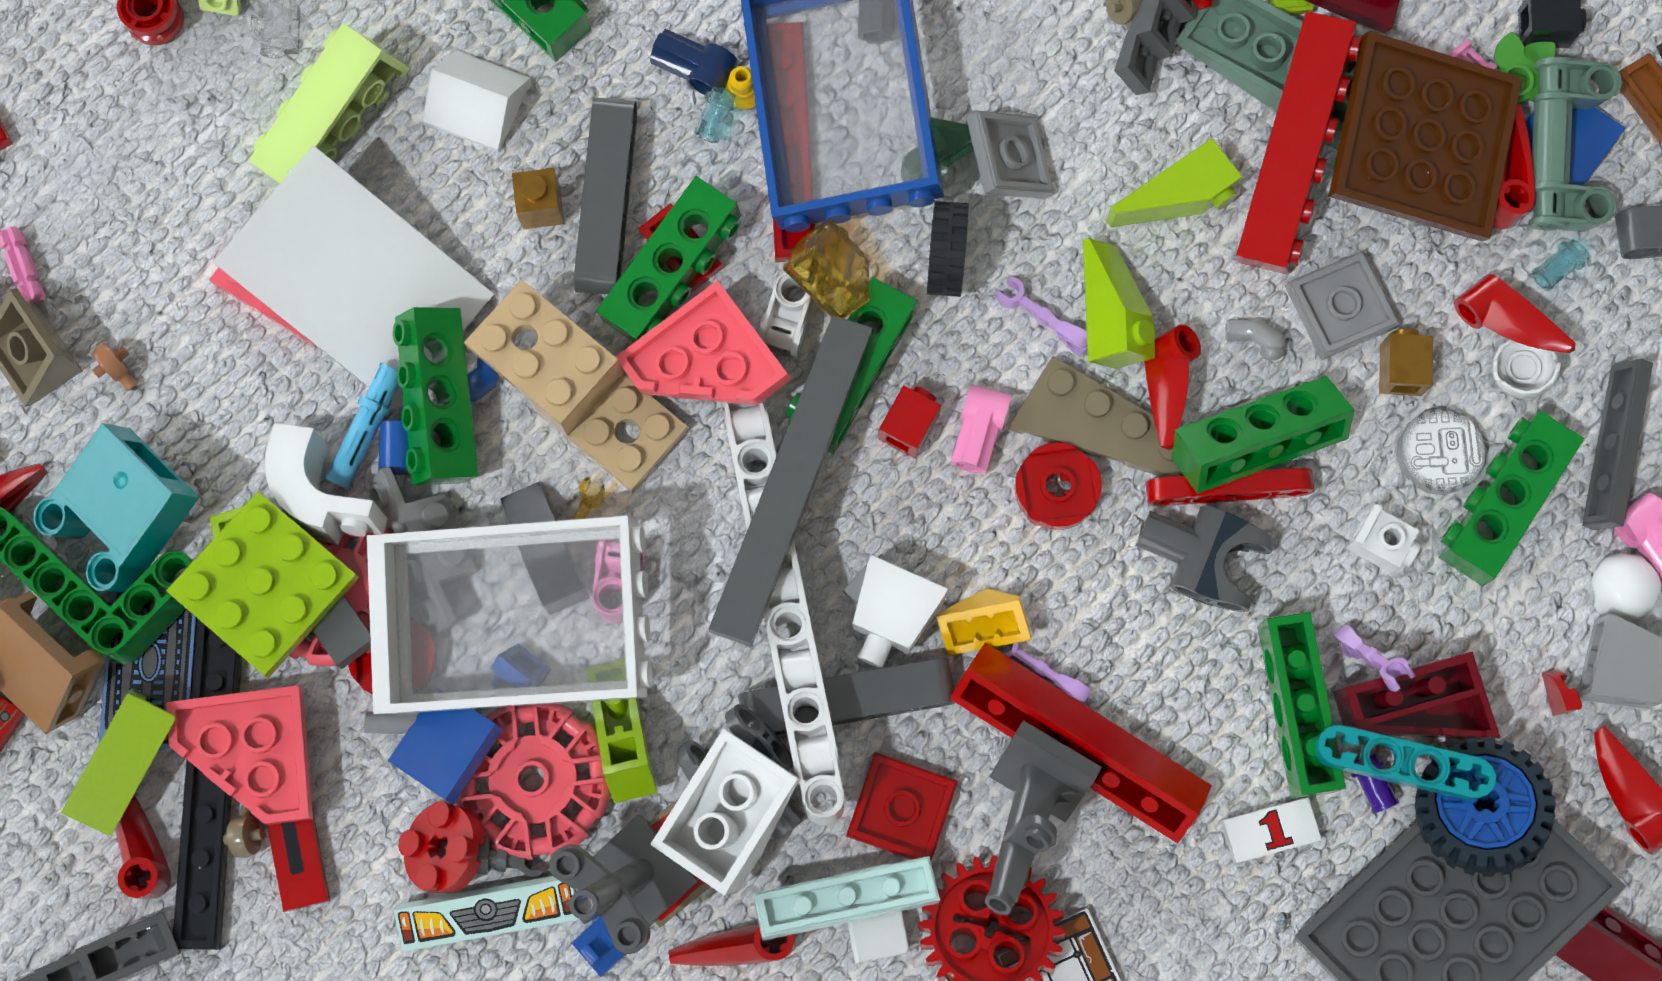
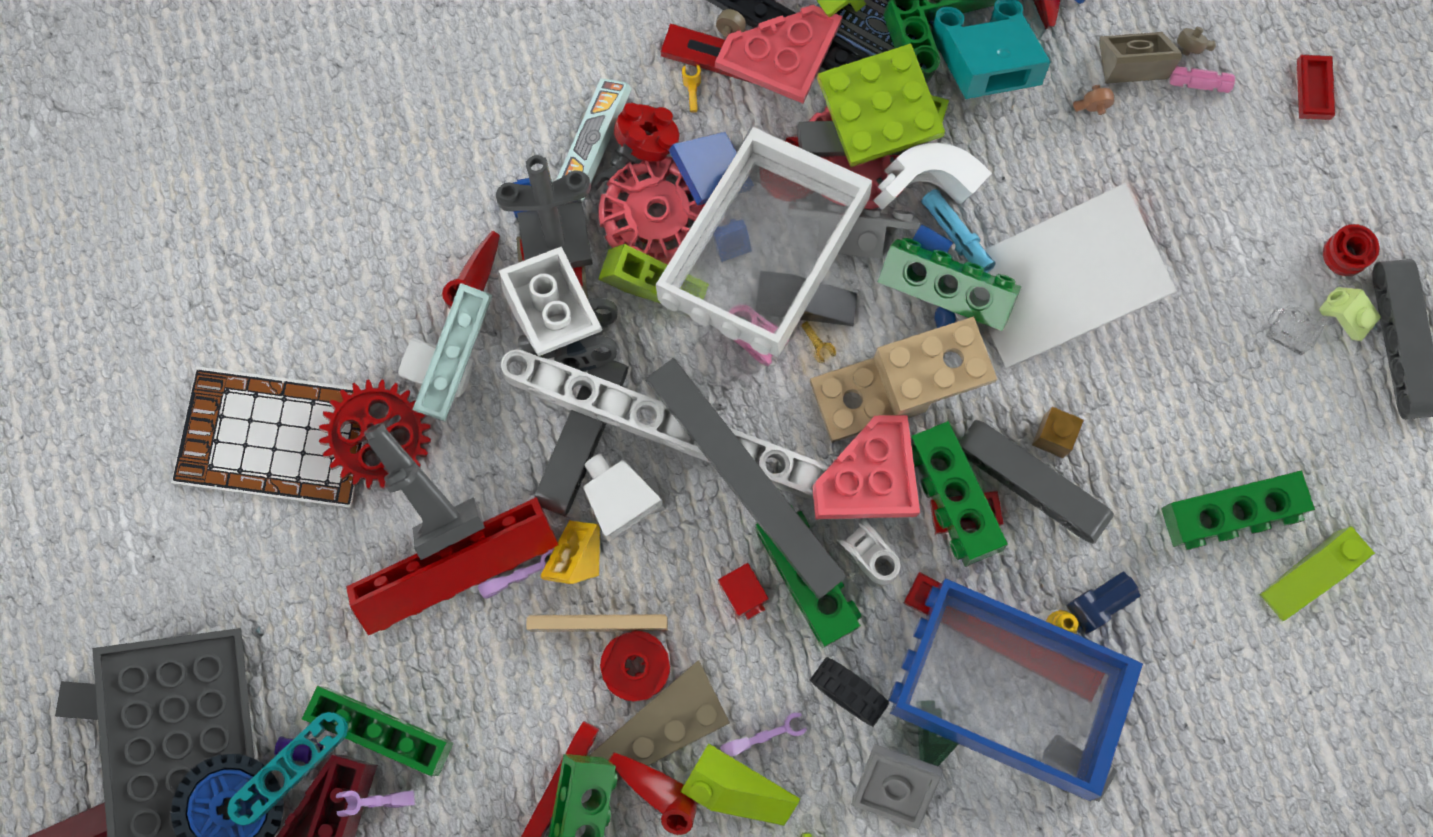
camera: 120 degrees right, 0 degrees up
yellowish green wedge [248,23,411,184] -> none
white slope [423,50,532,153] -> none
clear light blue pin [694,86,737,143] -> none
clear yellow torso [783,219,870,319] -> none
red tile [846,752,958,861] -> none
bright pink piece [951,384,1012,474] -> none
dark grey connector [1135,506,1275,612] -> none
white tile [1221,797,1322,864] -> none
none -> tan tile [526,614,668,632]
none -> yellow hand [682,65,701,113]

